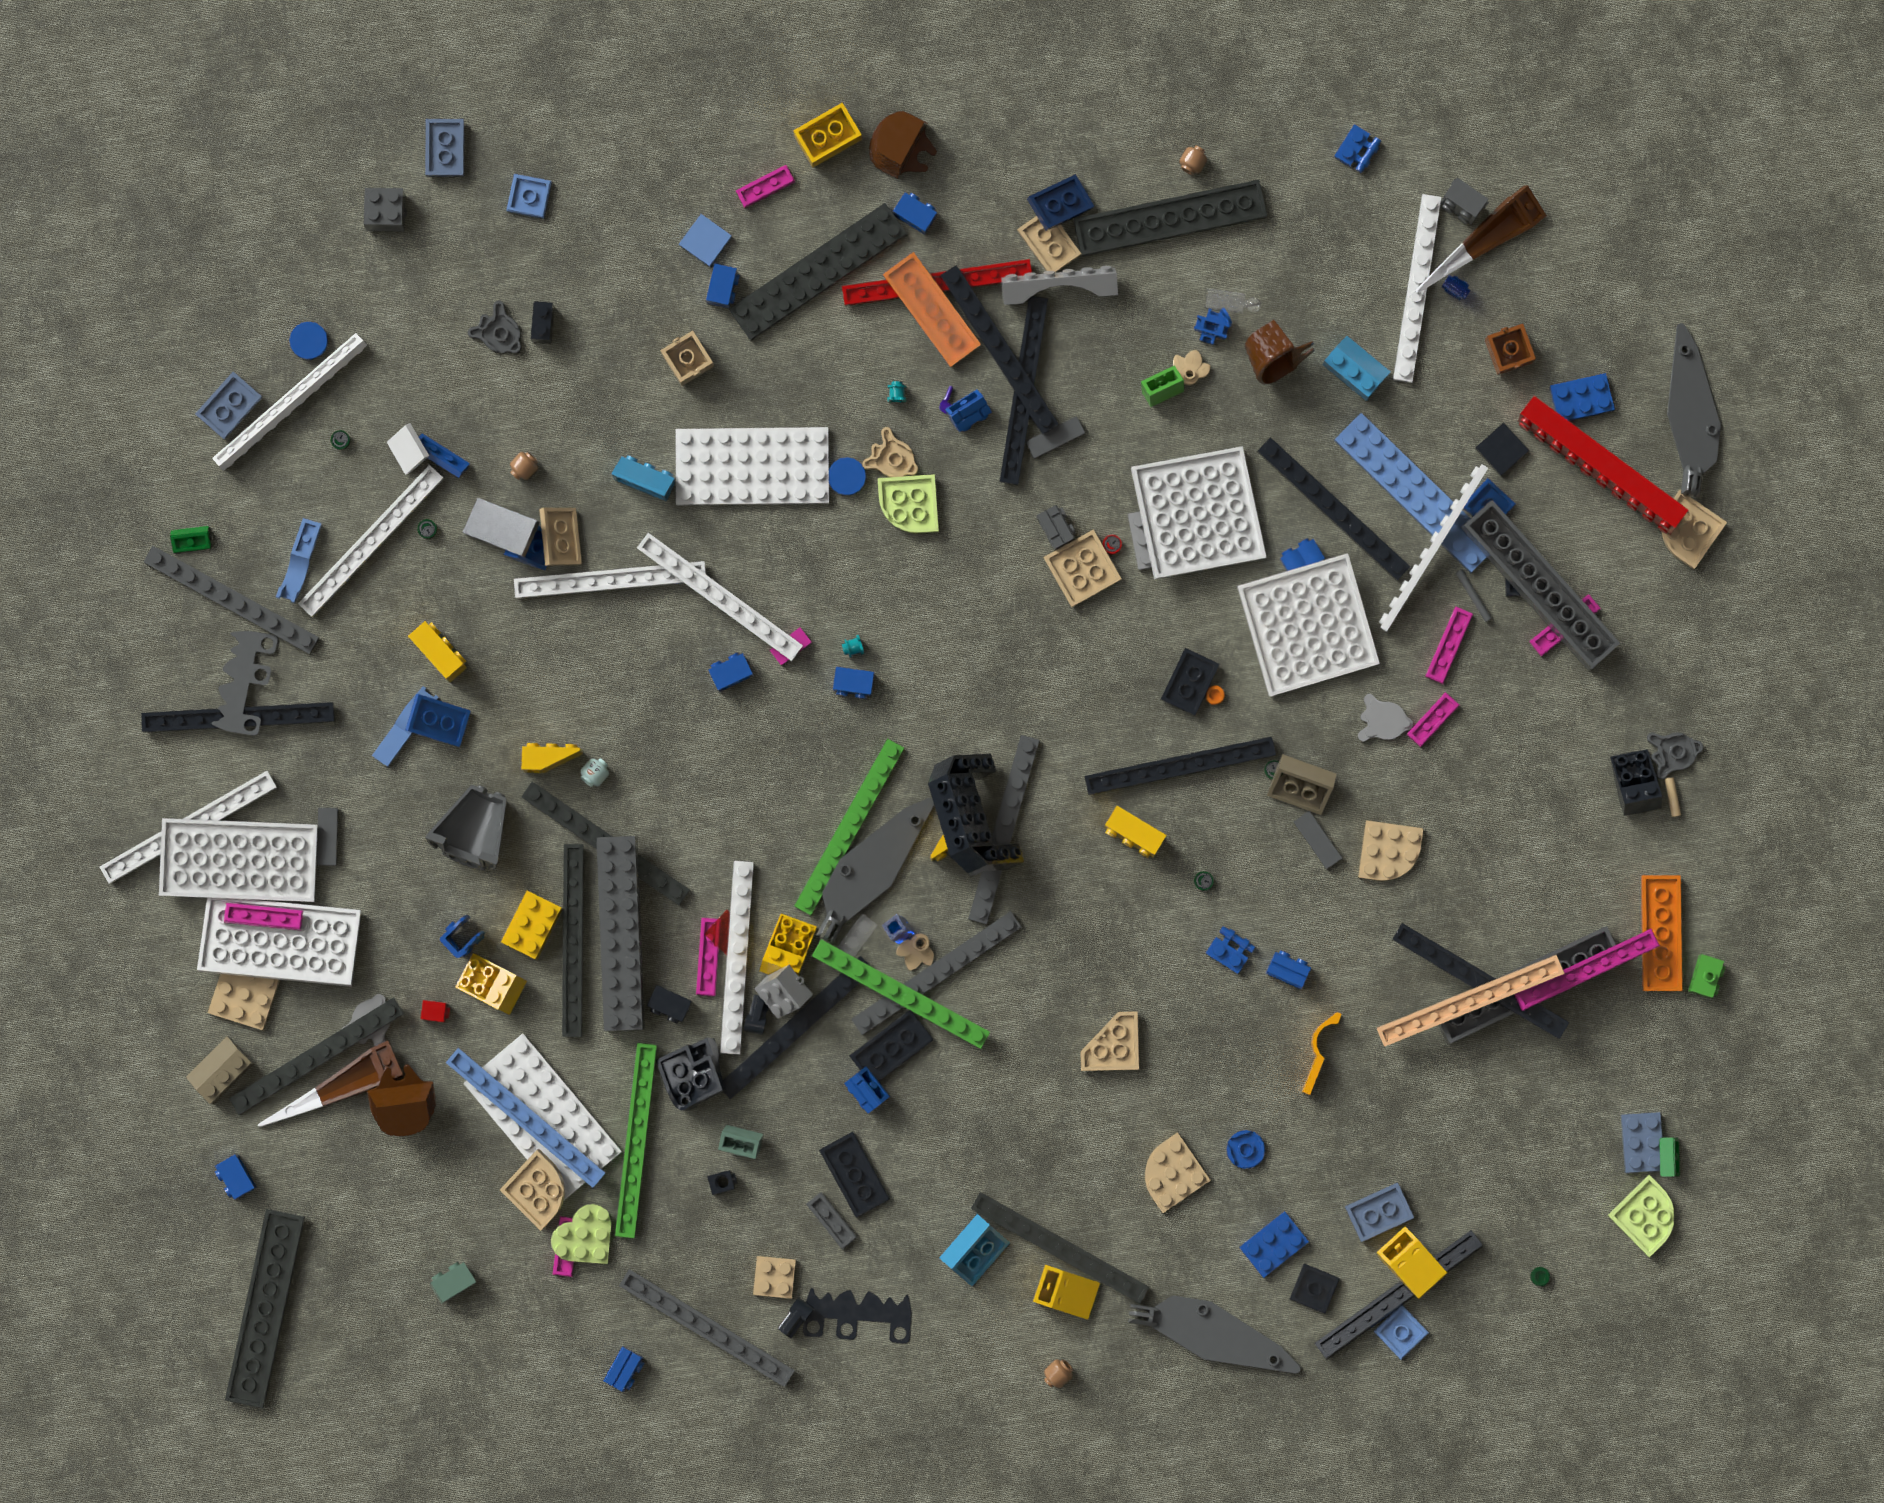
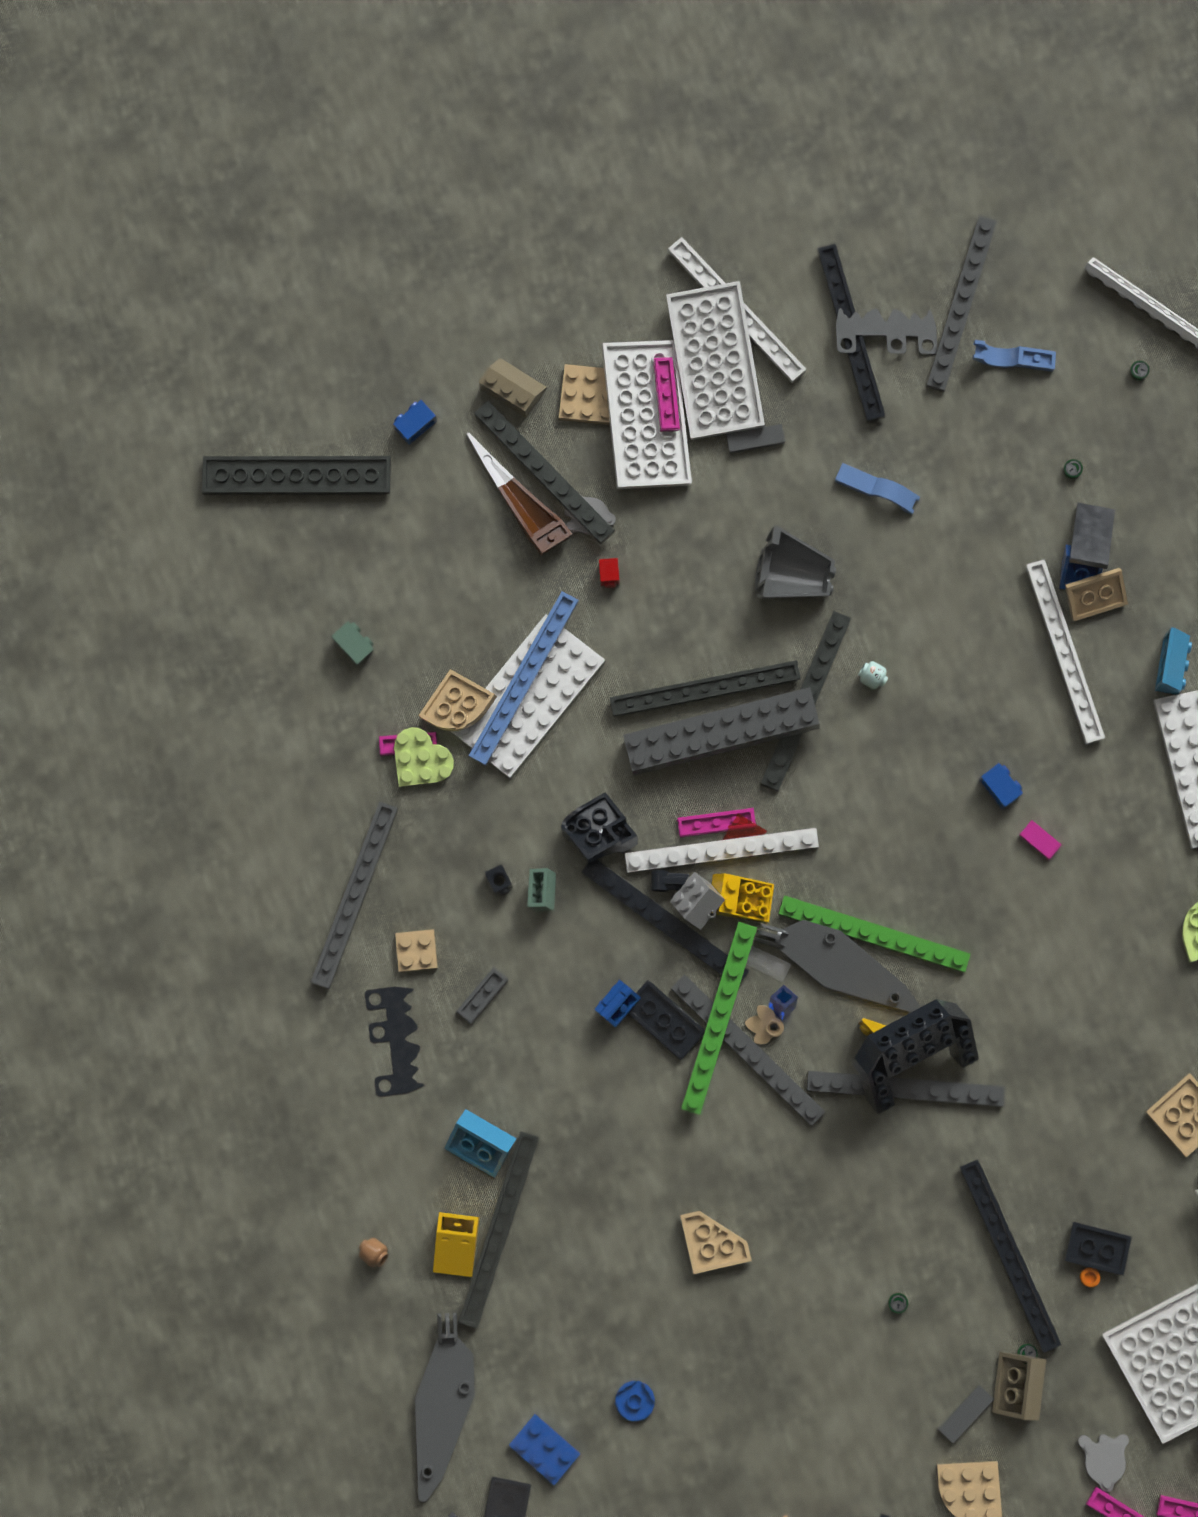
camera: 85 degrees right, 5 degrees down
green slope [170,526,211,553] -> none
sand blue plate [195,372,263,440] -> none
white plate [298,465,444,617] -> none
reddish brown piece [367,1065,436,1136] -> none
white tile [387,423,429,475] -> none
blue plate [405,694,471,747] -> none
yellow brick [408,621,467,683] -> none
blue plate [419,433,470,478] -> none
blue piece [440,915,486,958] -> none
yellow slope [456,953,527,1015] -> none
yellow brick [501,891,563,960] -> none
medium nougat head [510,452,538,480] -> none
yellow slope [521,743,583,773] -> none
blue brick [603,1346,644,1392] -> none
bright green plate [615,1043,657,1238] -> none
white plate [637,533,803,661] -> none
black brick [647,985,693,1024] -> none
black piece [778,1297,815,1339] -> none
black tile [819,1131,890,1218] -> none
blue brick [833,667,874,699] -> none
teal brick [841,634,864,658] -> none
yellow brick [1104,806,1166,858] -> none
tan plate [1145,1132,1211,1213] -> none
blue plate [1205,926,1255,974] -> none
blue brick [1265,950,1311,989] -> none
light orange piece [1302,1012,1342,1095] -> none

